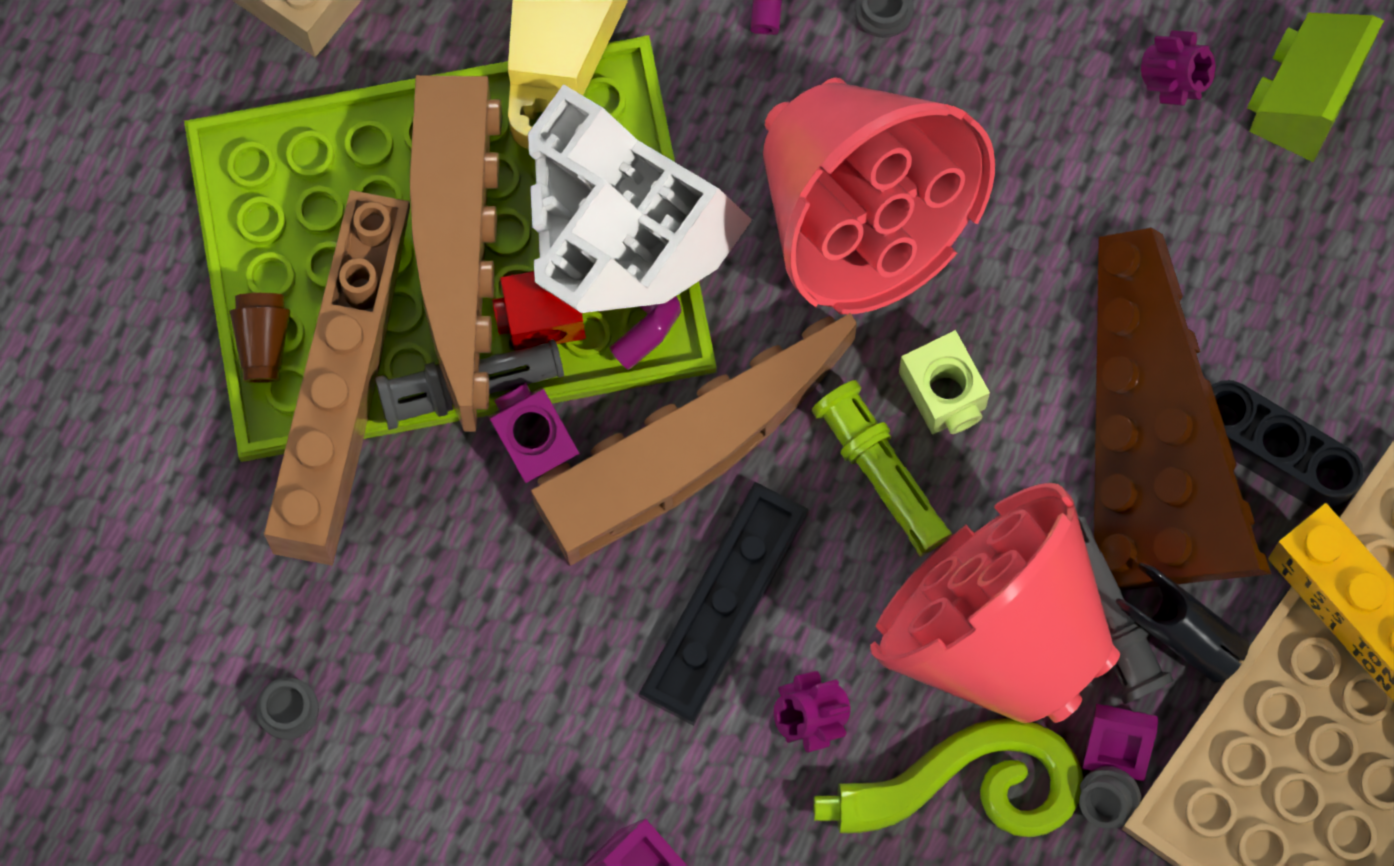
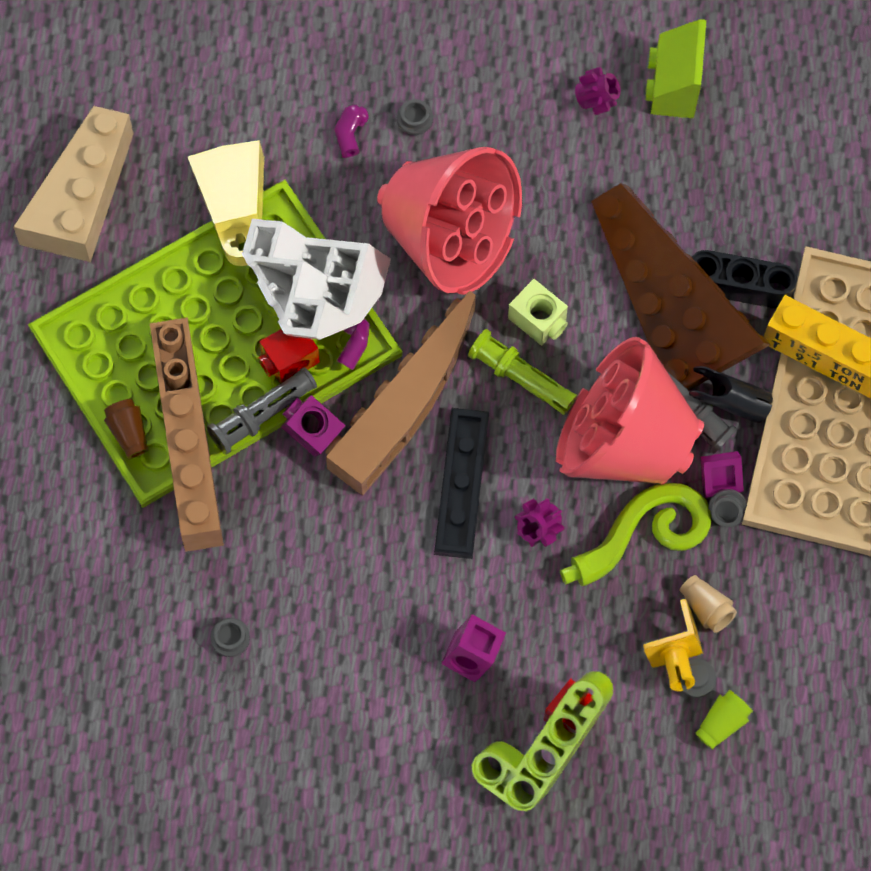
camera: 25 degrees left, 5 degrees down
medium nougat slope [410,75,502,432] -> none

